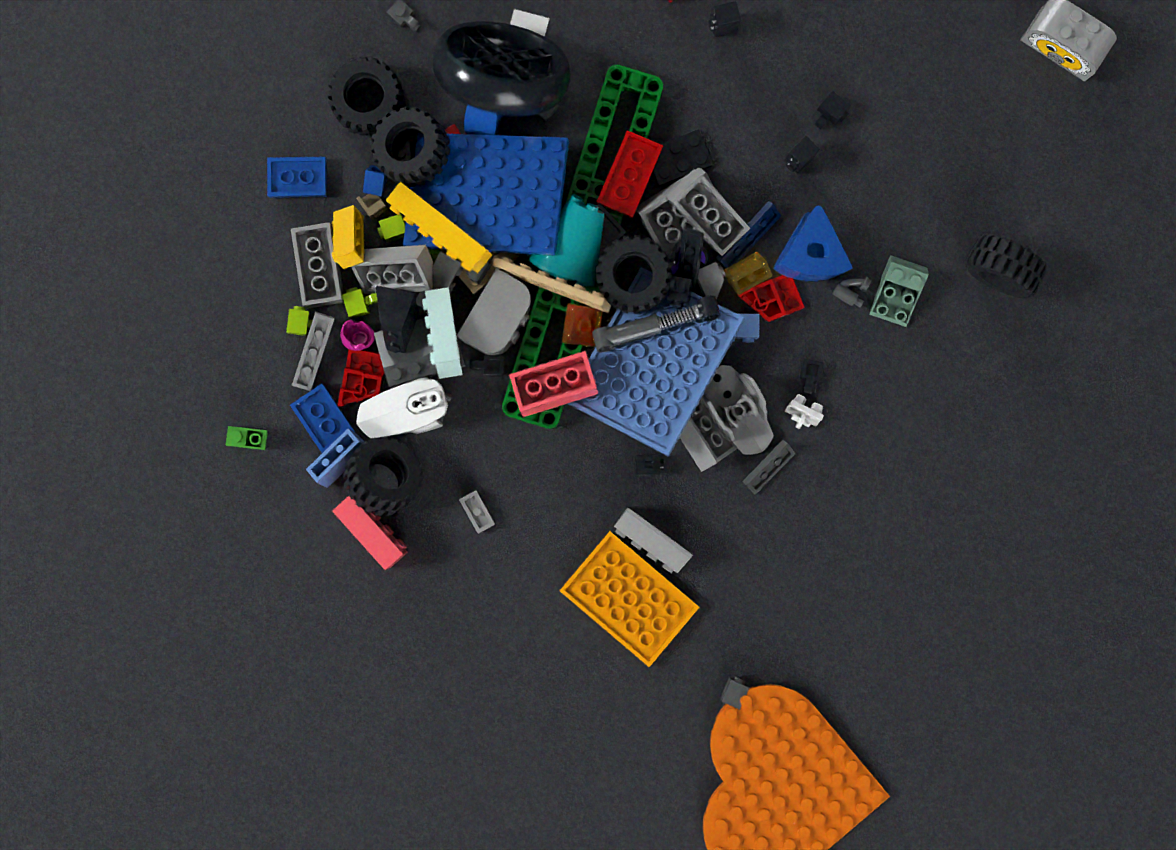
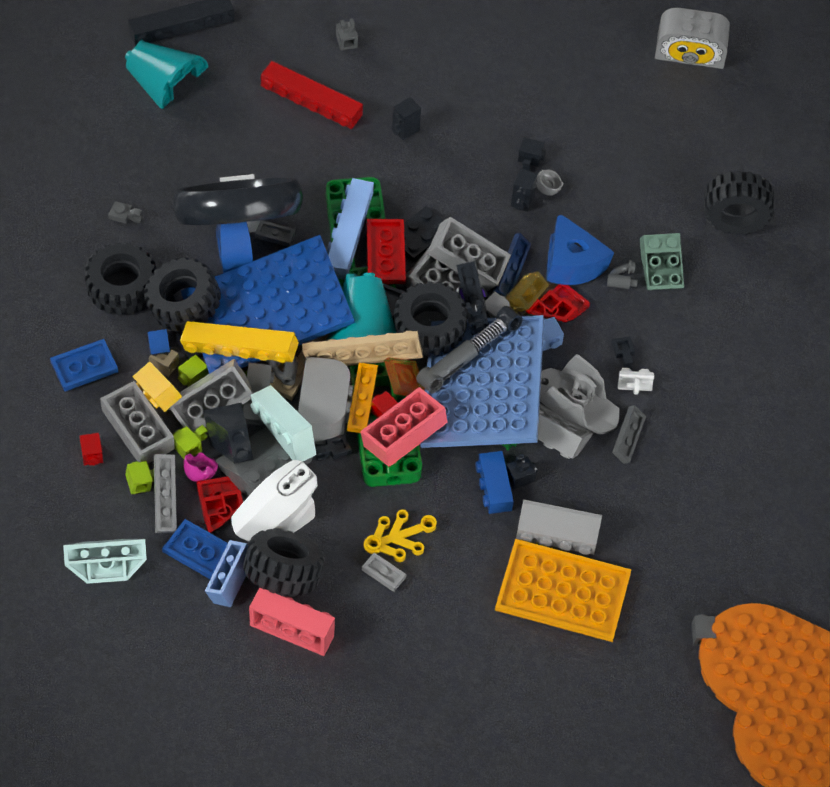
camera: 30 degrees left, 30 degrees down
bright green slope [226,426,268,450] -> none
none -> light aqua wedge [63,539,147,584]
none -> red brick [79,433,103,465]
none -> light blue brick [327,178,374,280]
none -> light orange plate [347,362,378,433]
none -> yellow plant [364,510,437,562]
none -> red brick [371,391,398,418]
none -> blue brick [476,451,514,514]
none -> light grey hair [536,169,563,196]

